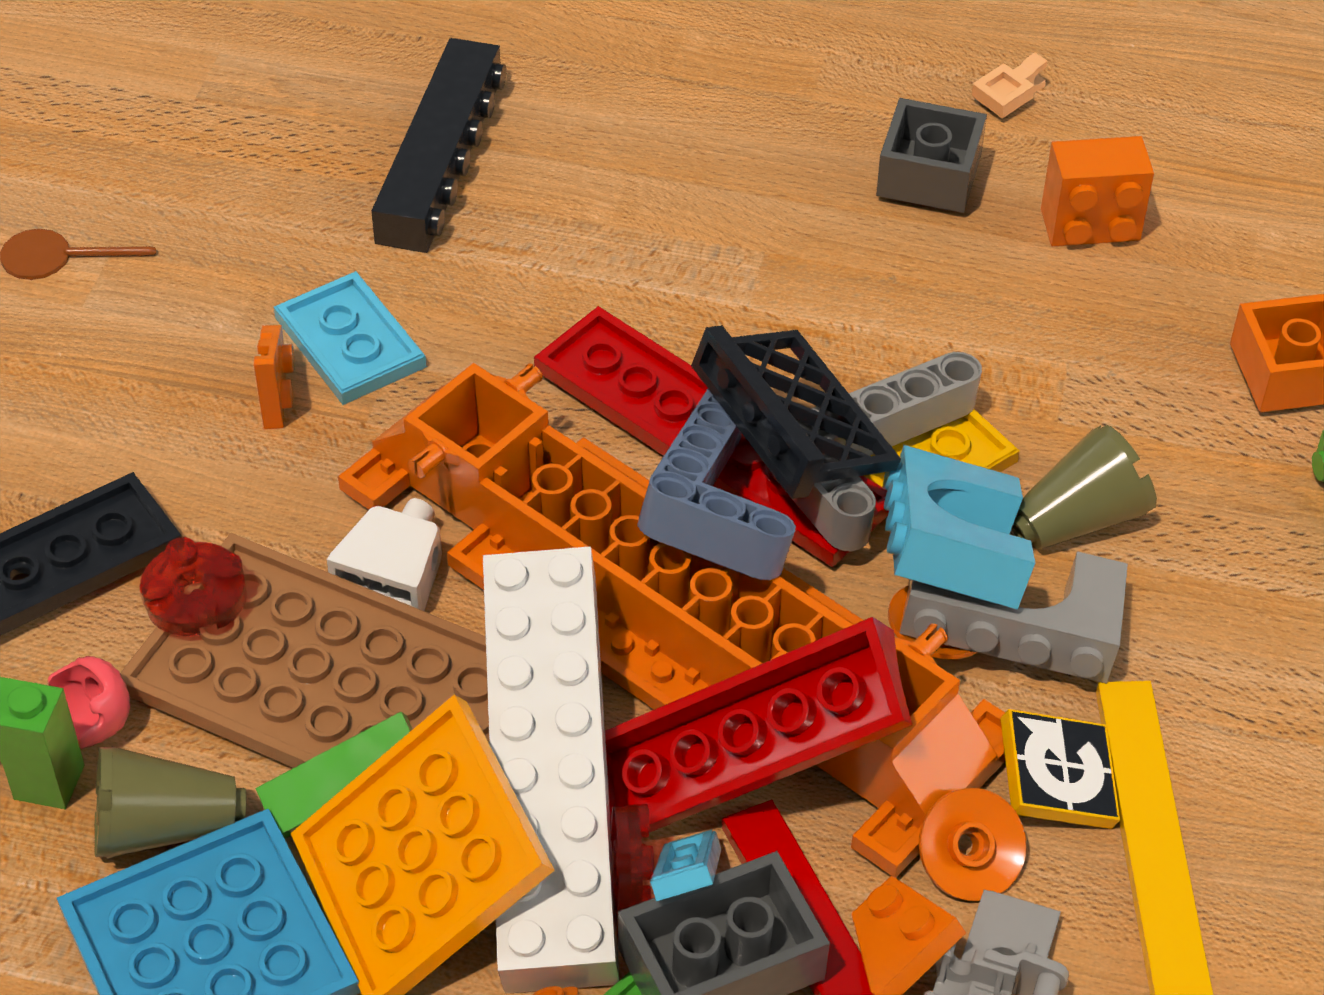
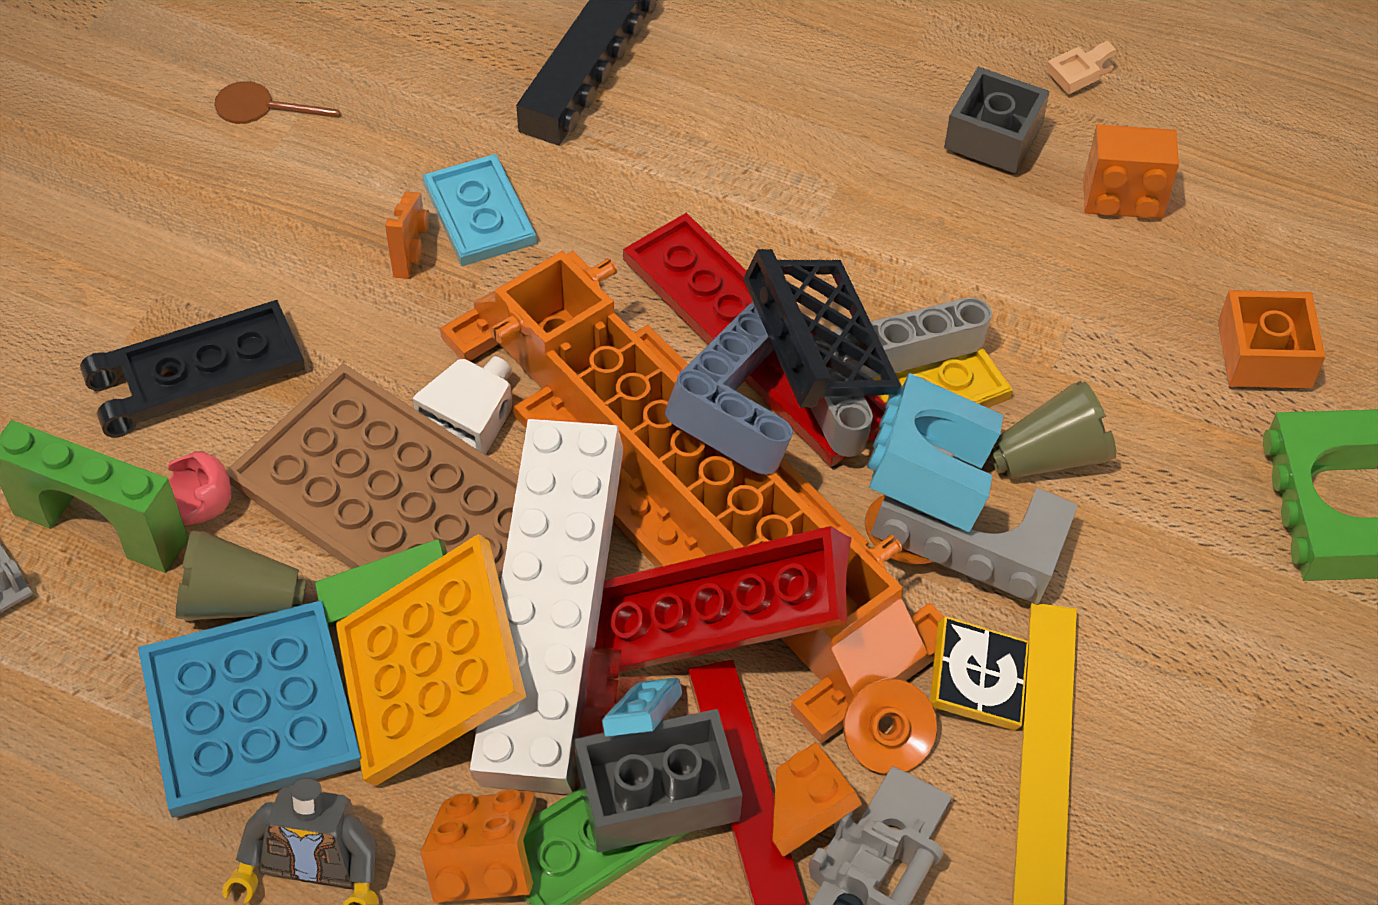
camera: 10 degrees right, 5 degrees up
clear red plate [139,537,247,637] -> none

